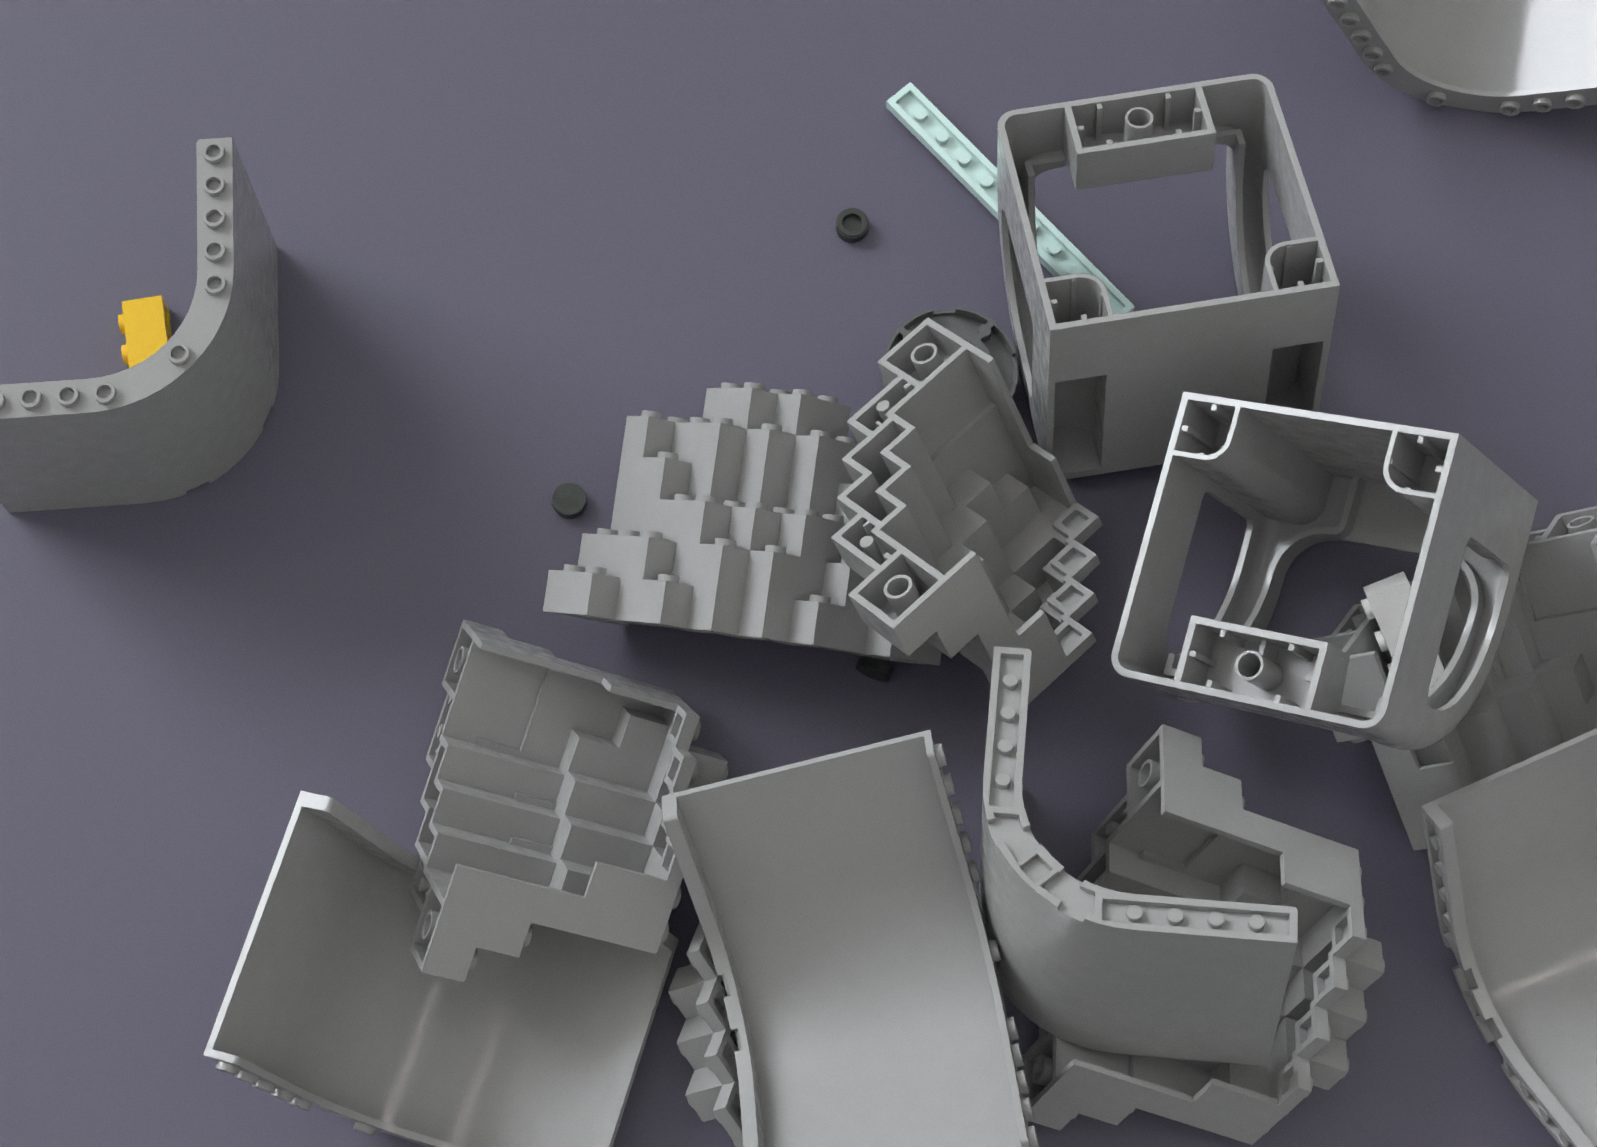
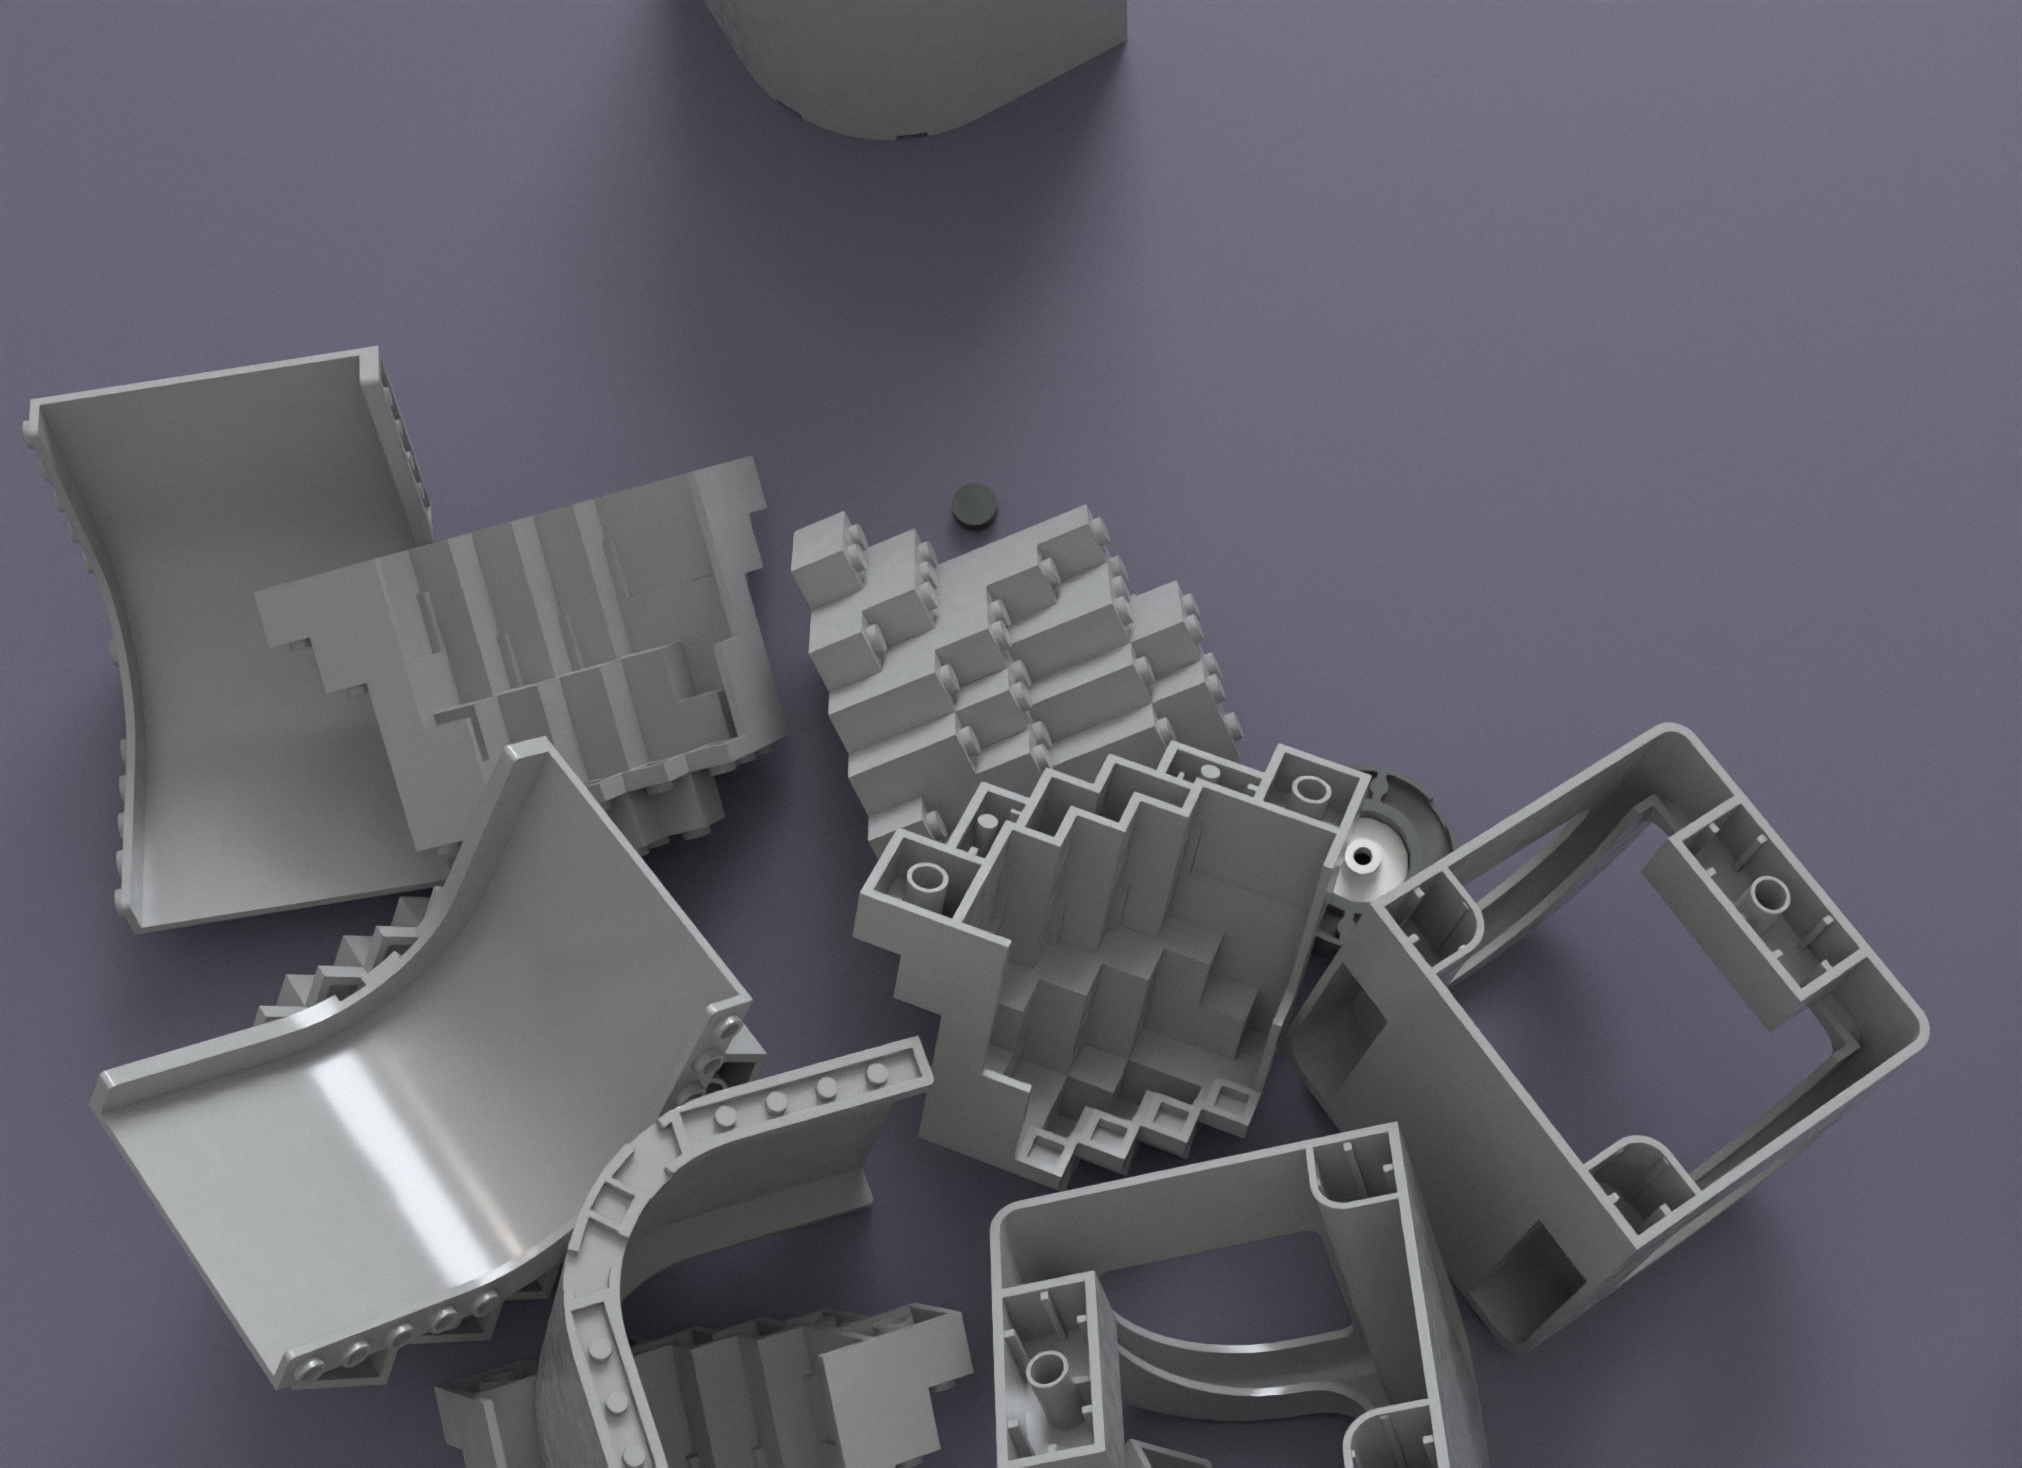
camera: 70 degrees right, 0 degrees up
pearl dark grey tile [836,208,869,243] -> none
light aqua plate [886,82,1135,315] -> none

